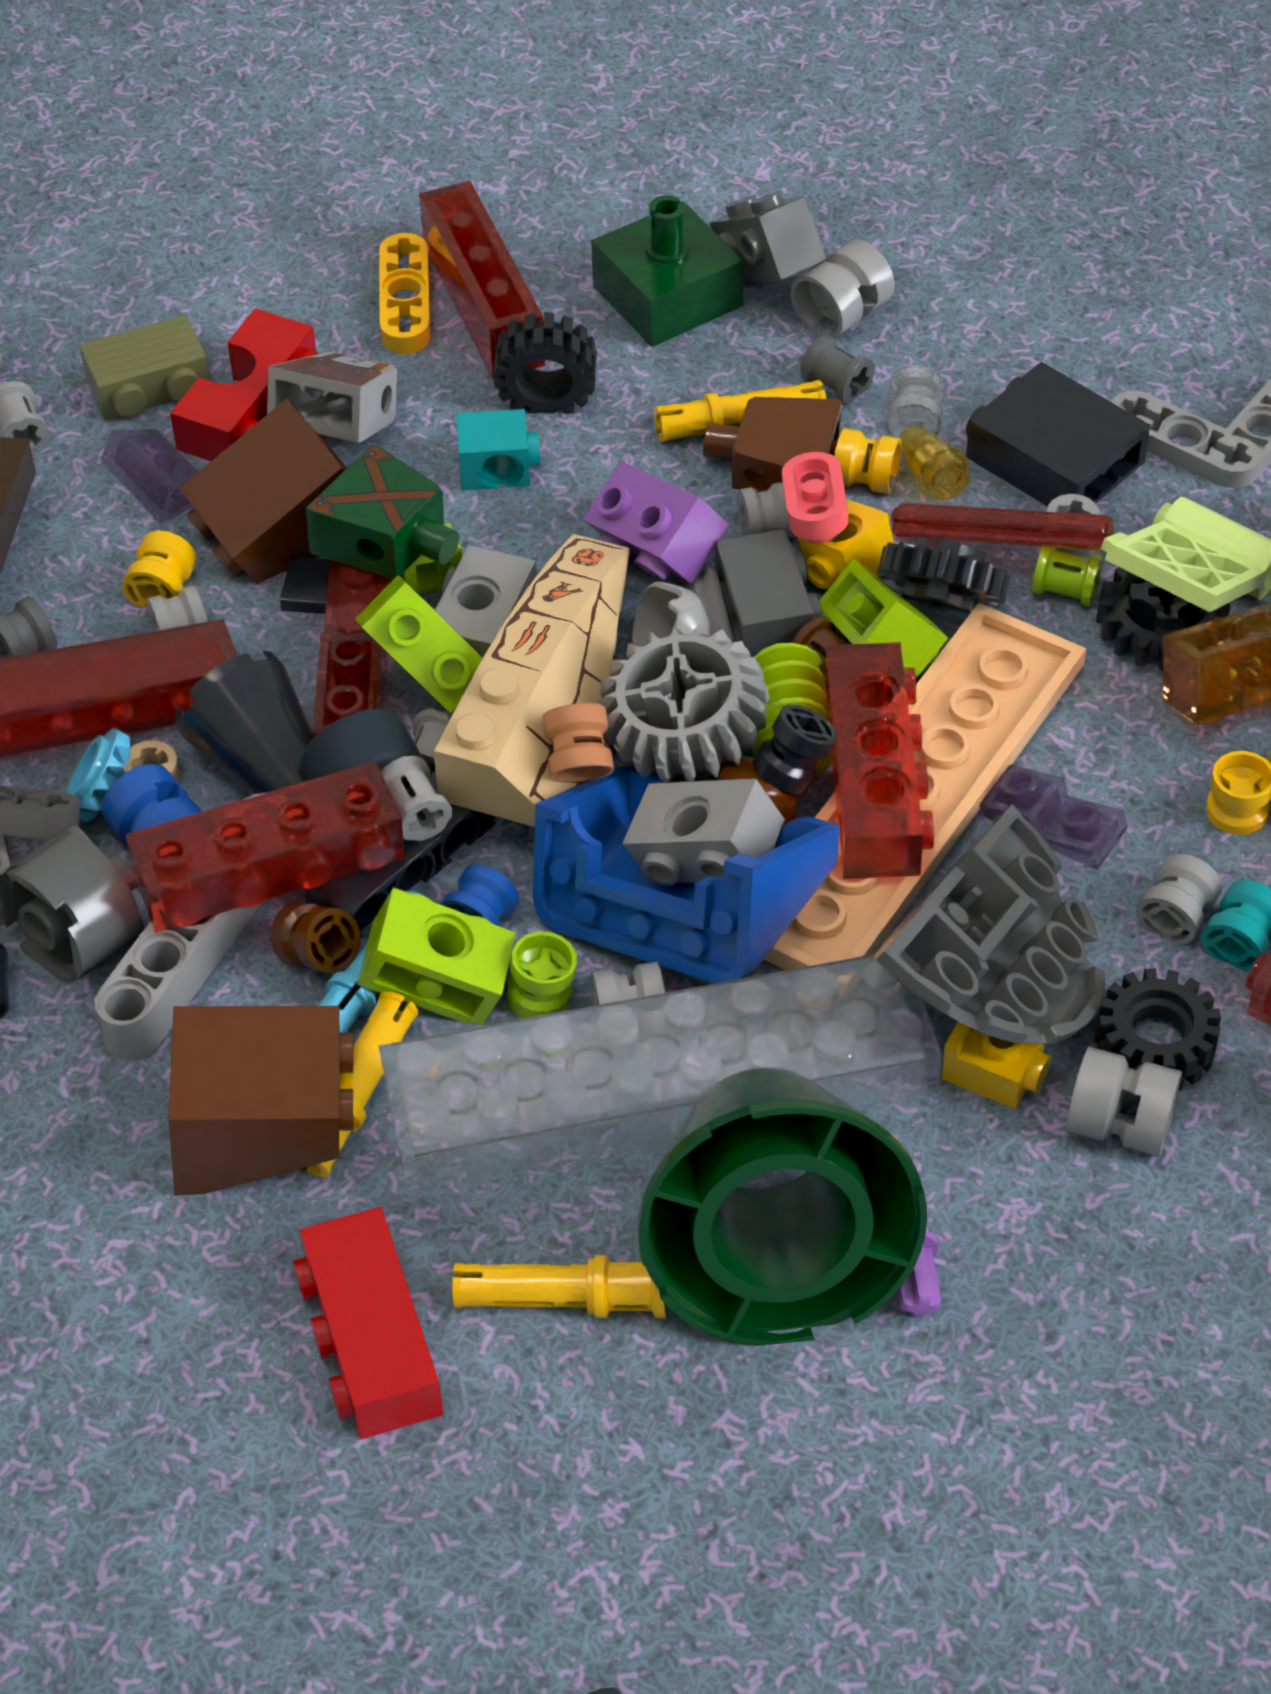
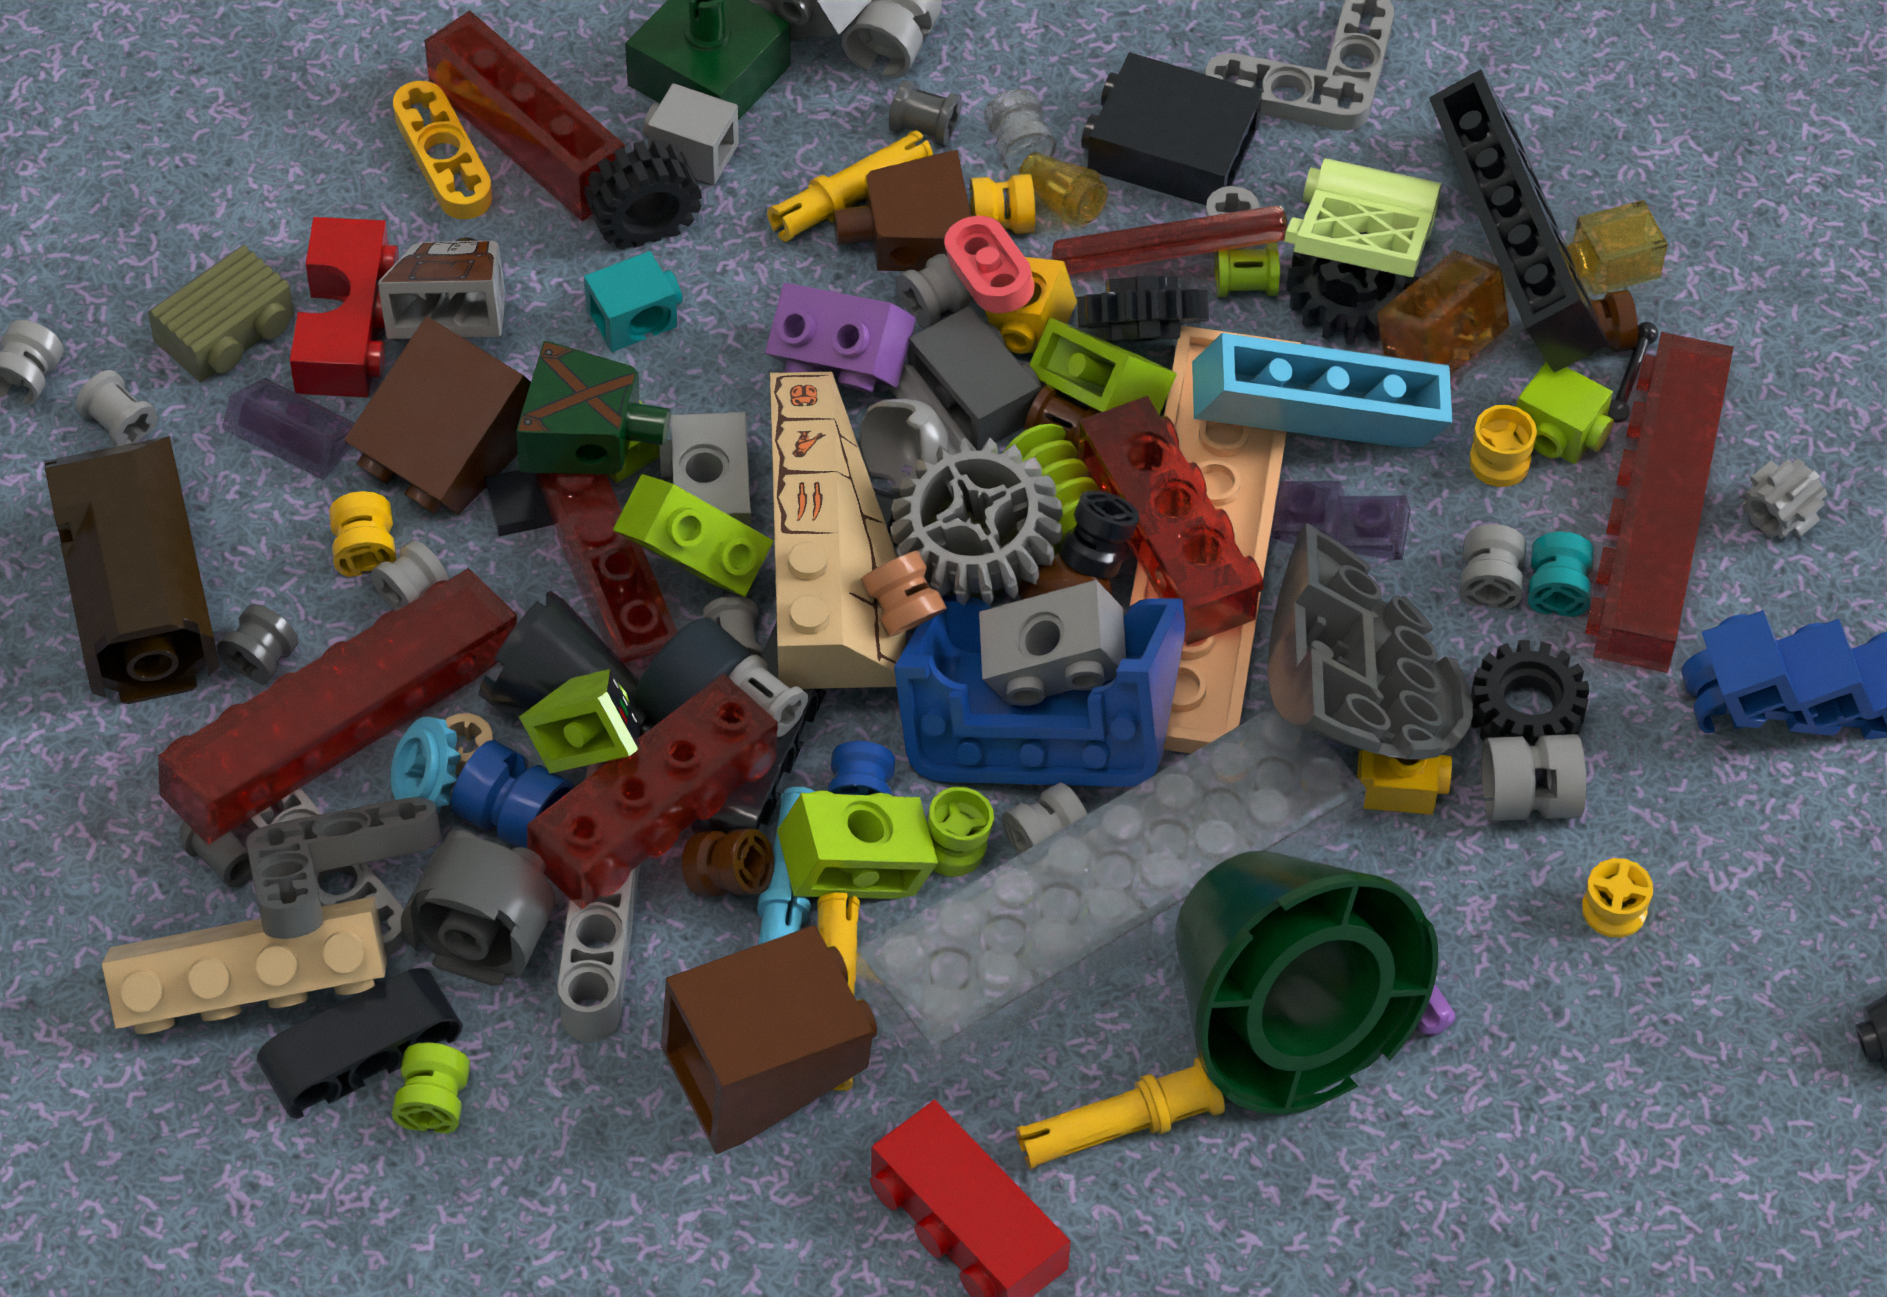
camera: 25 degrees left, 5 degrees up
none -> lime slope [519,669,641,773]
none -> light grey brick [643,83,739,185]
none -> medium azure brick [1192,333,1452,448]
none -> yellow wheel [1582,858,1653,938]

